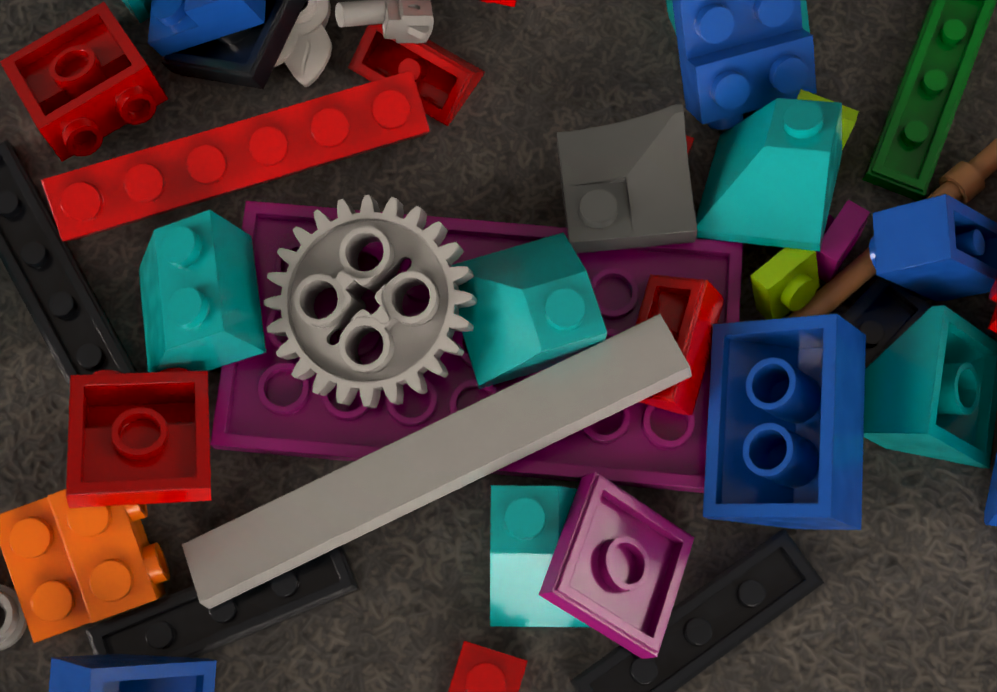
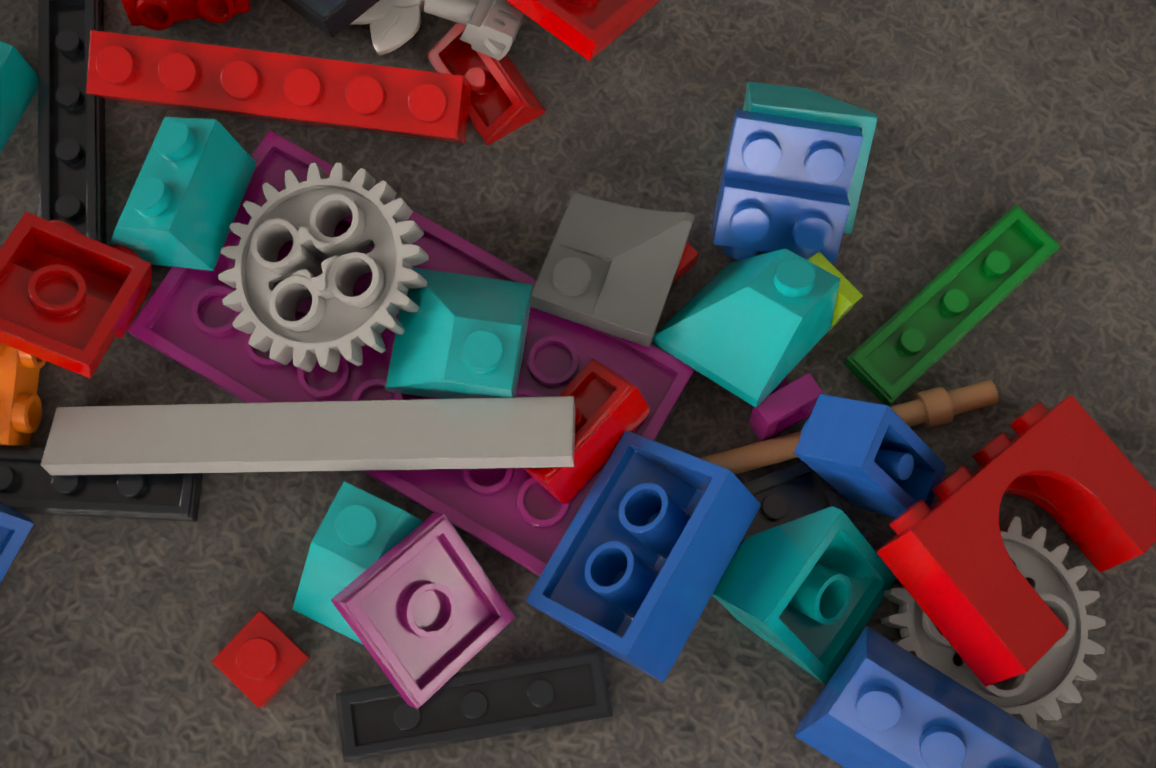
camera: 20 degrees right, 0 degrees up
lime plate [750,248,820,320] -> none

